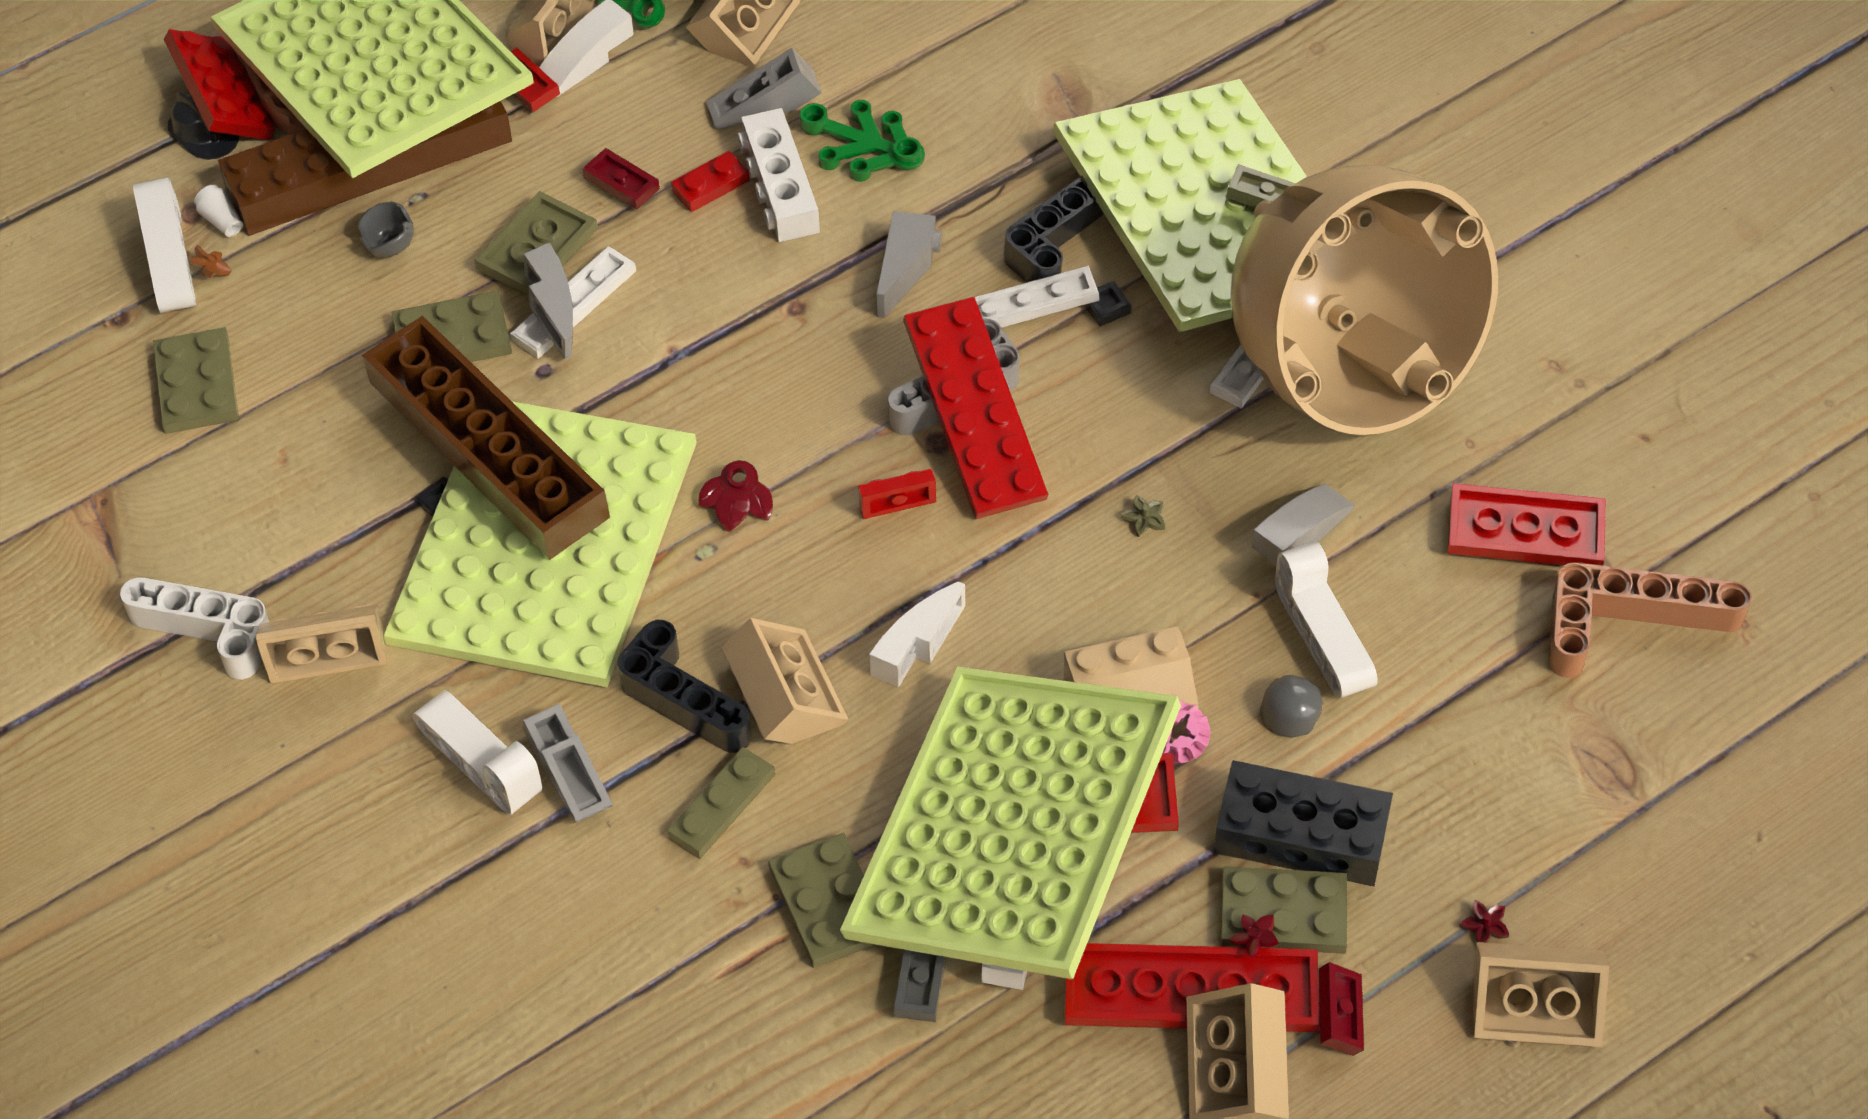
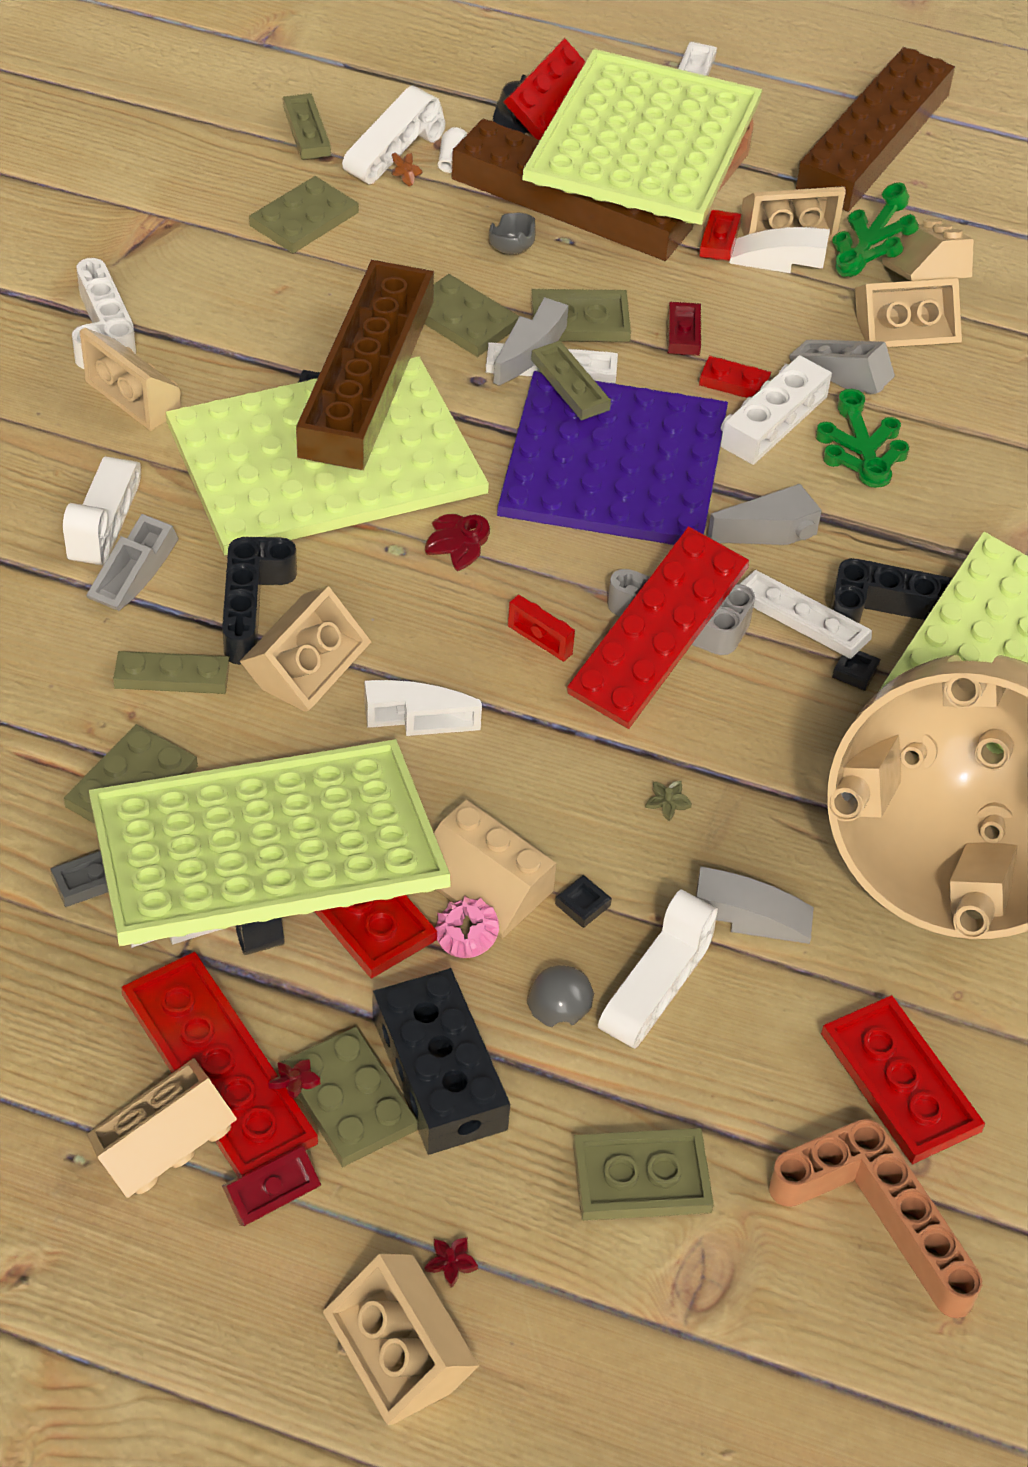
camera: 50 degrees right, 5 degrees down
none -> olive plate [283,93,331,159]
none -> dark purple plate [497,371,728,545]
none -> olive plate [531,341,611,420]
none -> black tile [555,875,612,928]
none -> olive plate [573,1128,714,1221]

